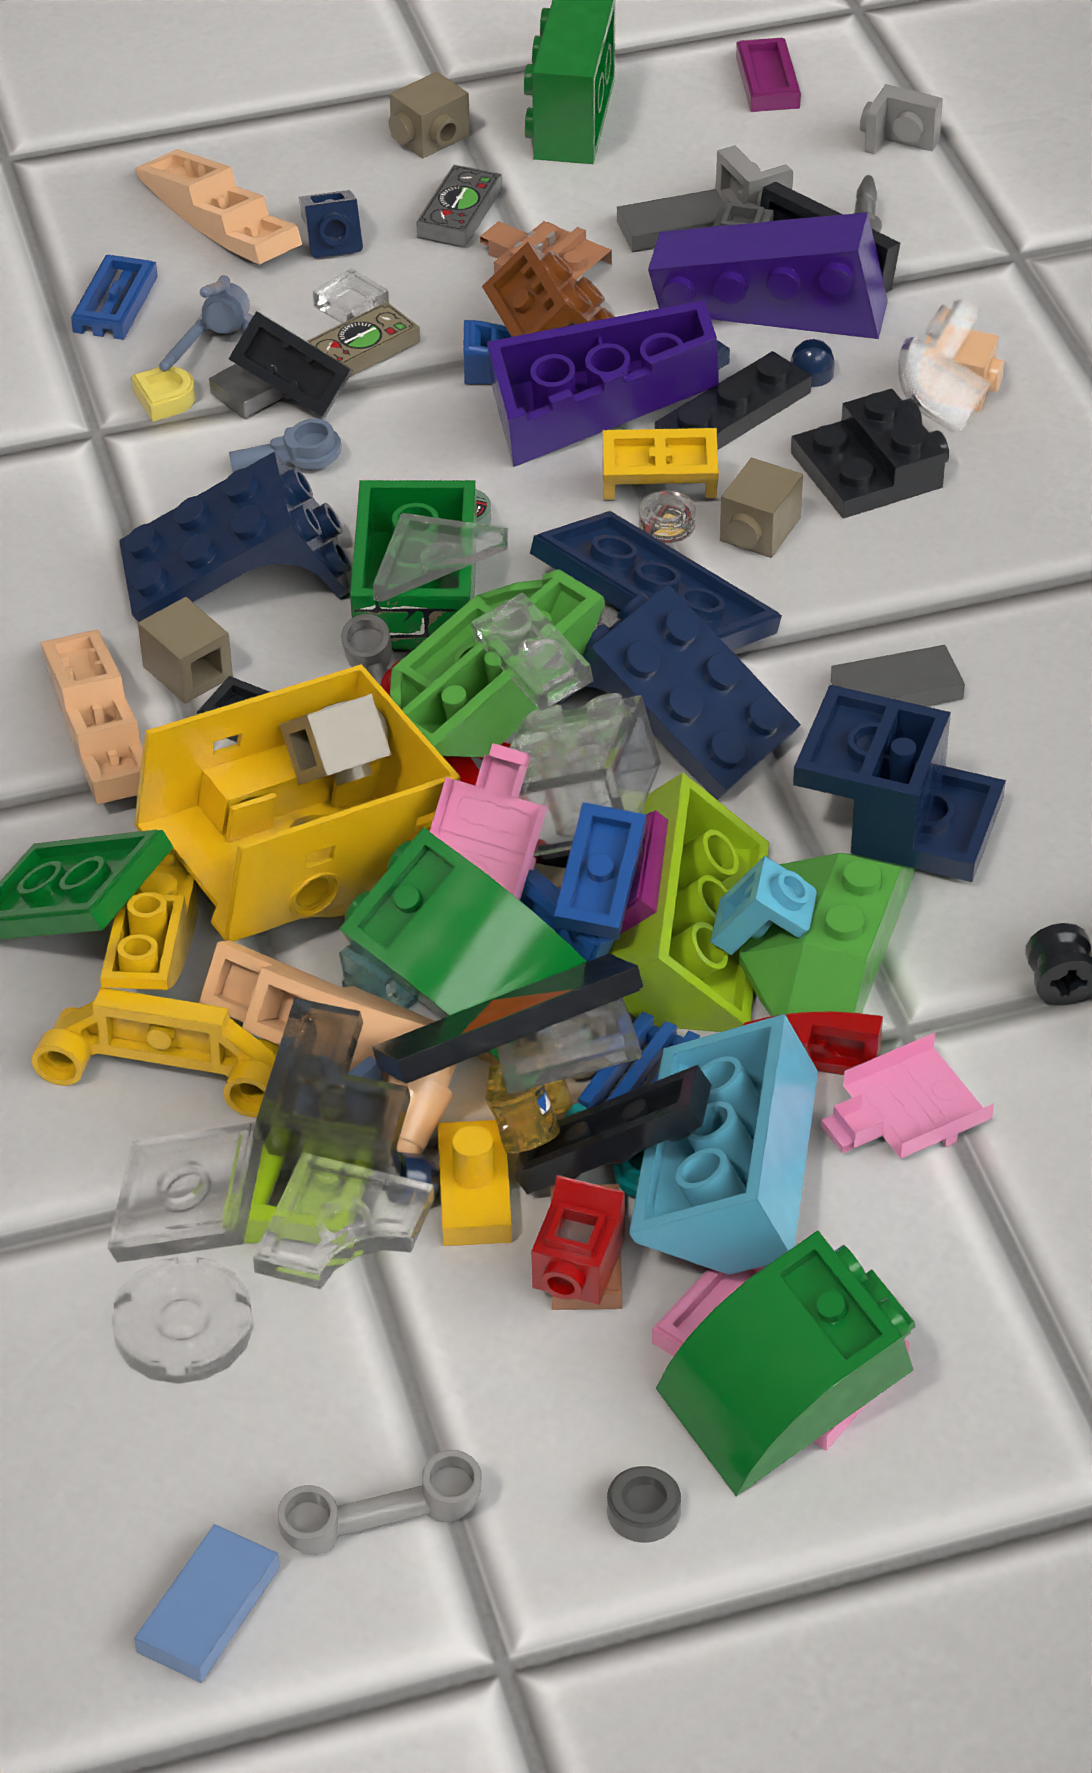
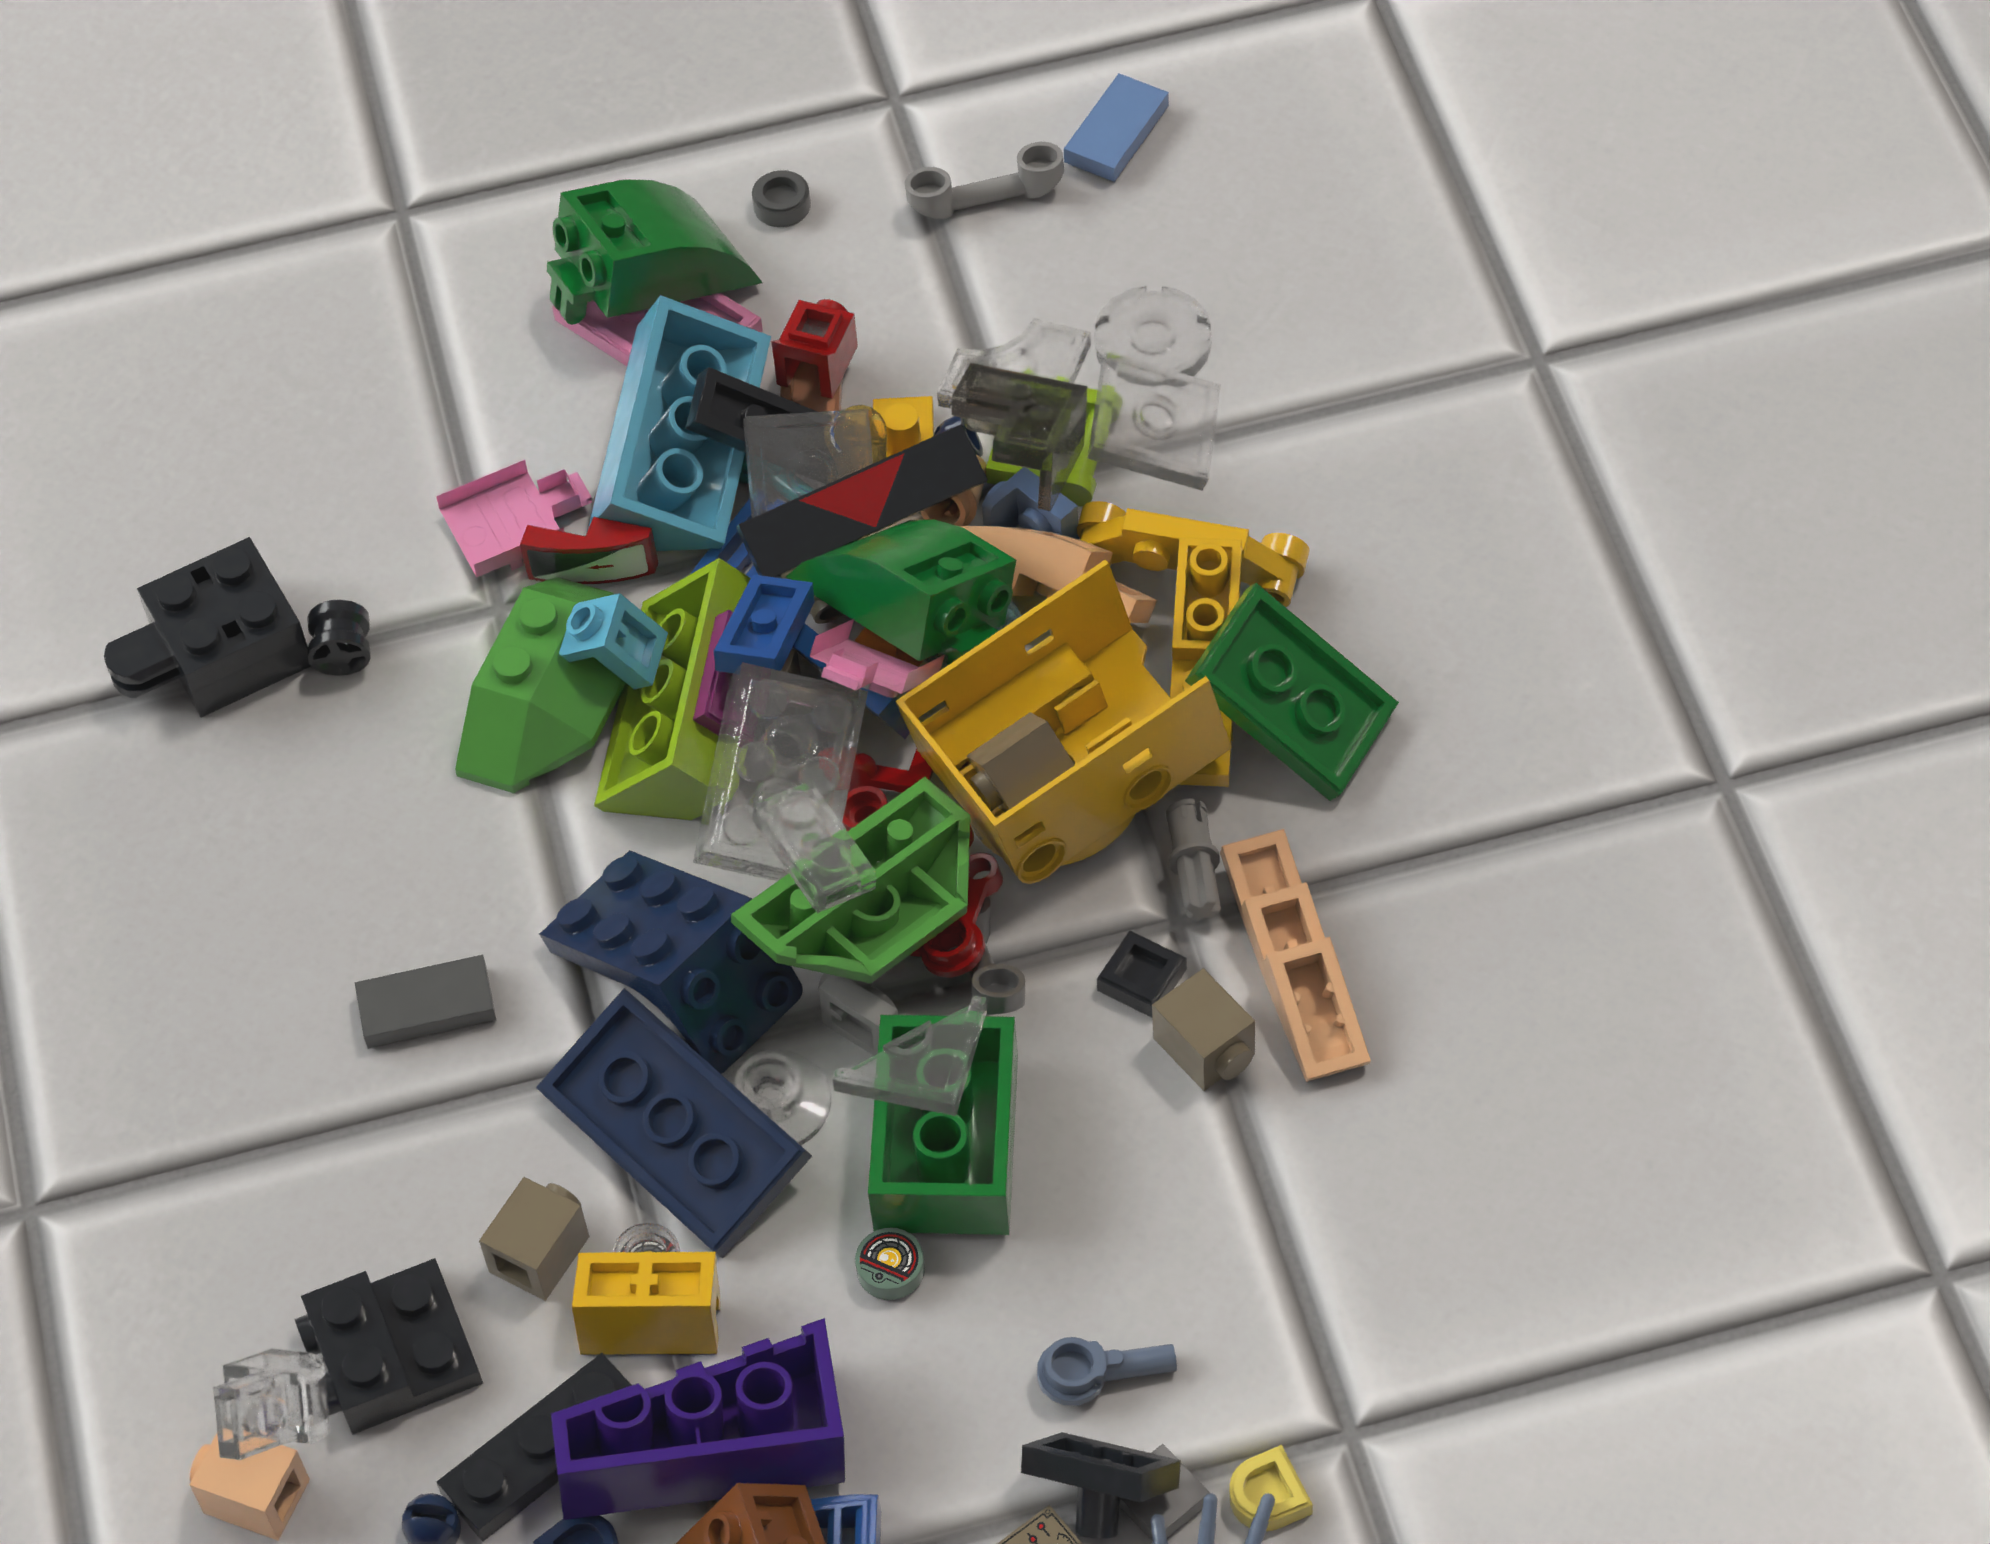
camera: 175 degrees left, 10 degrees up
dark blue bracket [119,451,352,622] -> none
dark blue bracket [793,685,1006,882] -> none

